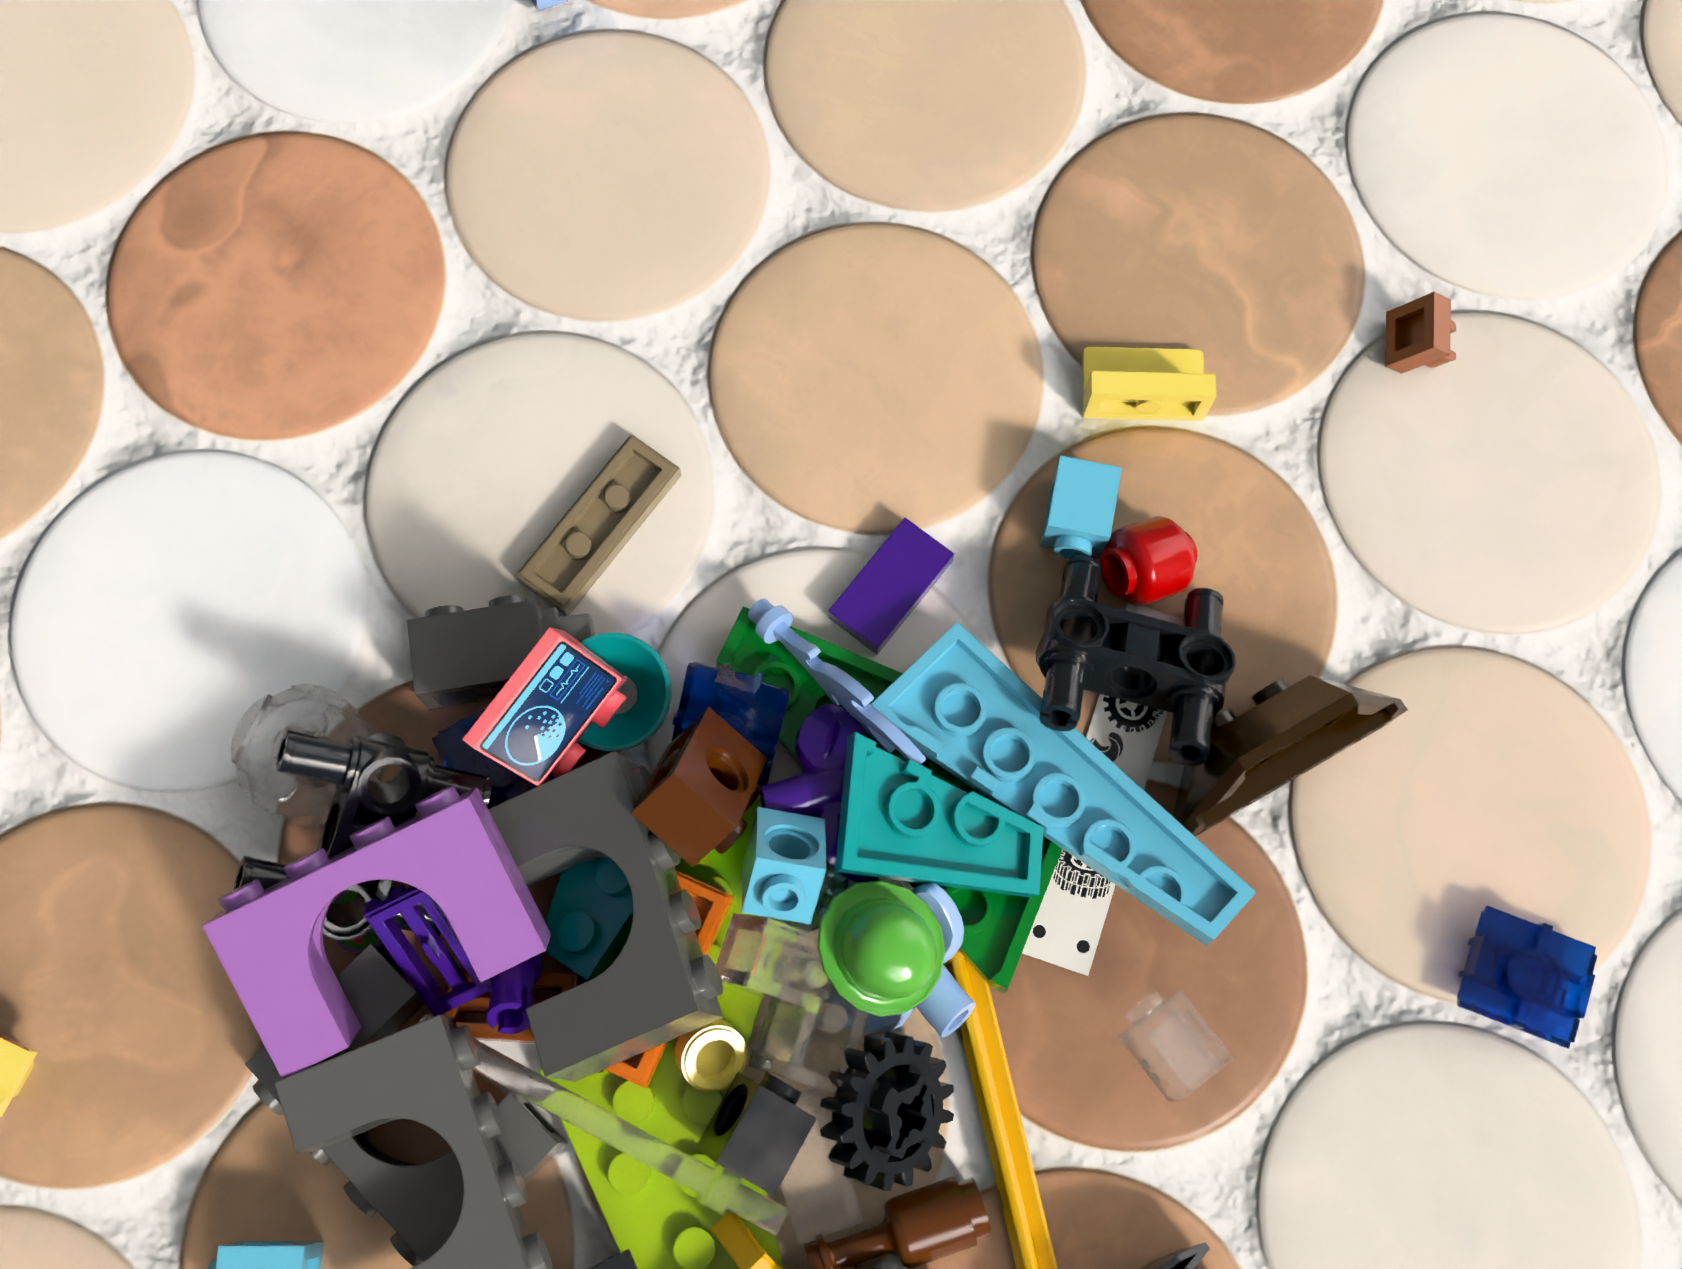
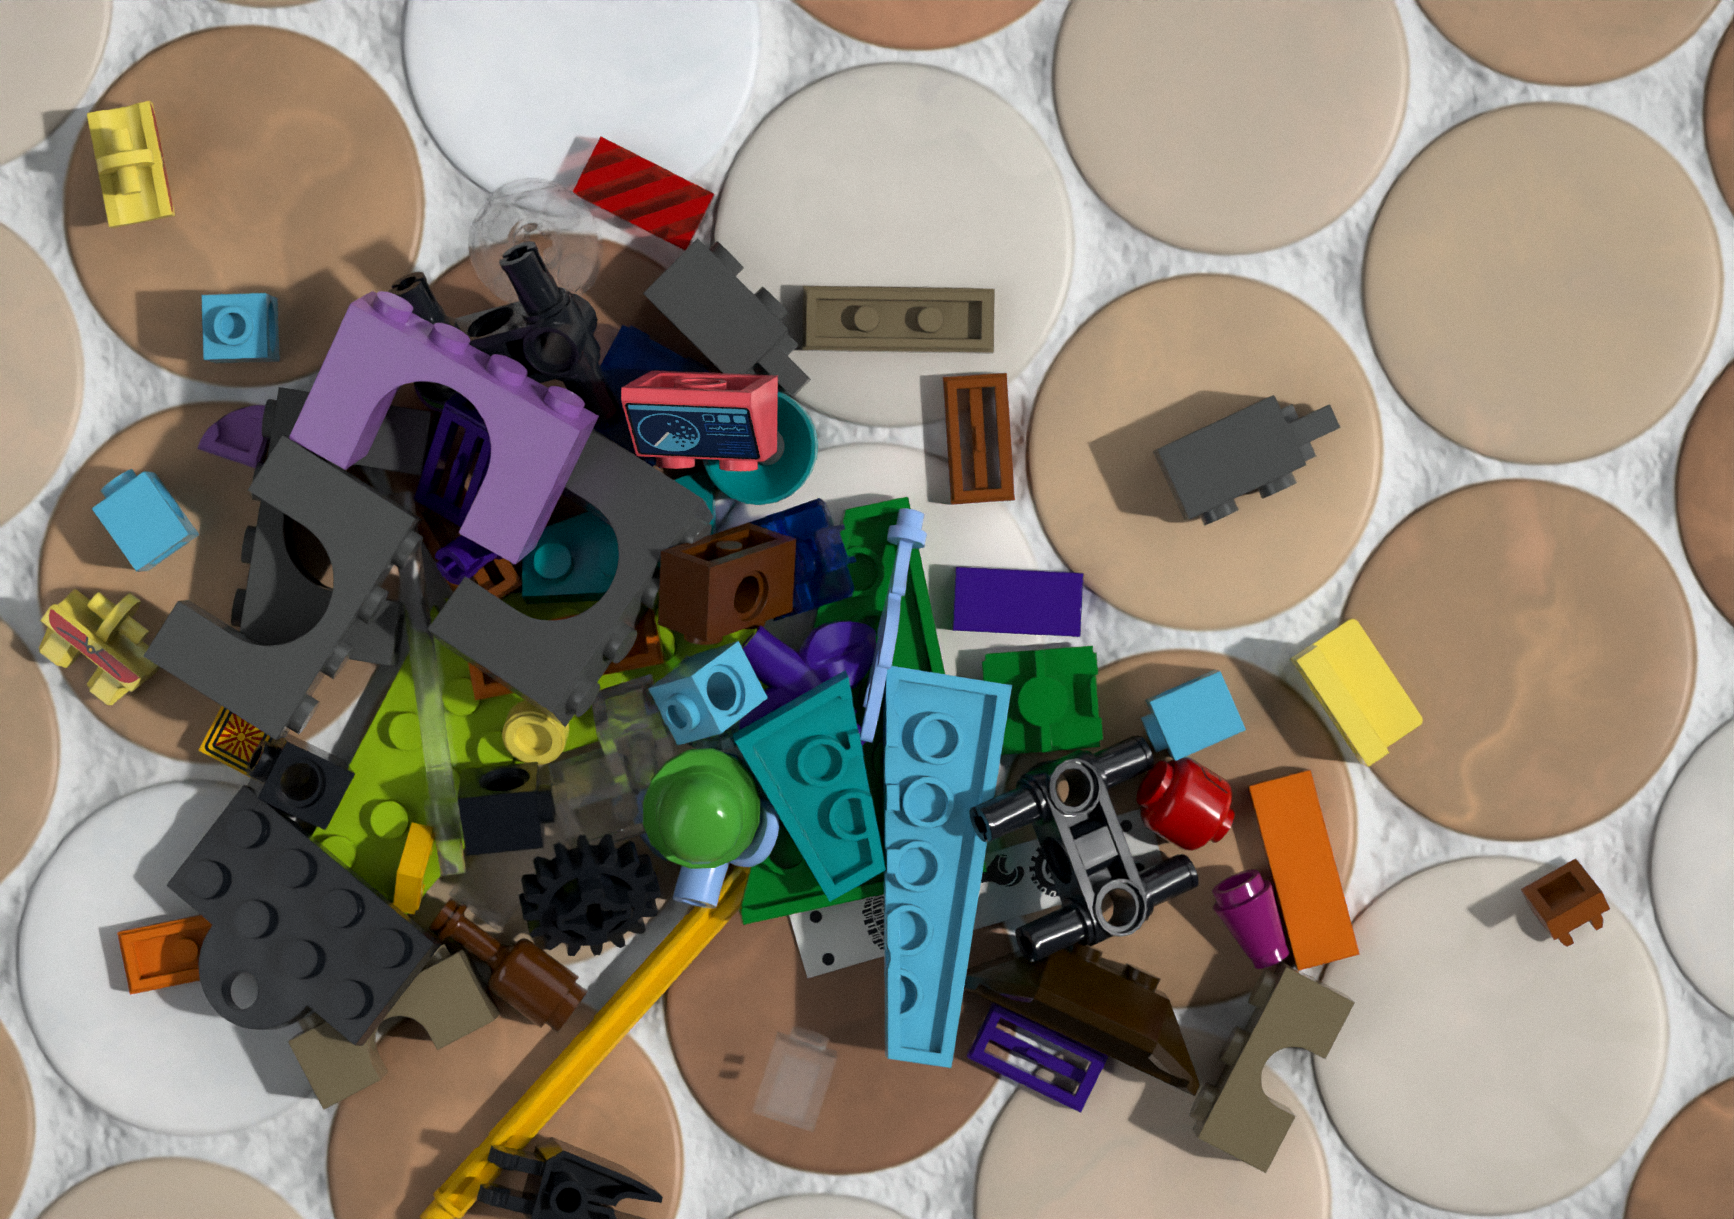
camera: 55 degrees right, 15 degrees up
none -> medium lavender tile [197,405,270,468]
none -> medium azure brick [201,293,280,364]
none -> tile [572,136,715,251]
none -> dark orange tile [943,373,1015,505]
none -> dark purple tile [966,1002,1109,1113]
none -> green piece [982,645,1103,755]
none -> dark grey hinge [1153,395,1341,526]
none -> dark tan arch [1189,961,1355,1173]
none -> magenta cone [1212,869,1289,969]
none -> orange tile [1247,769,1360,971]

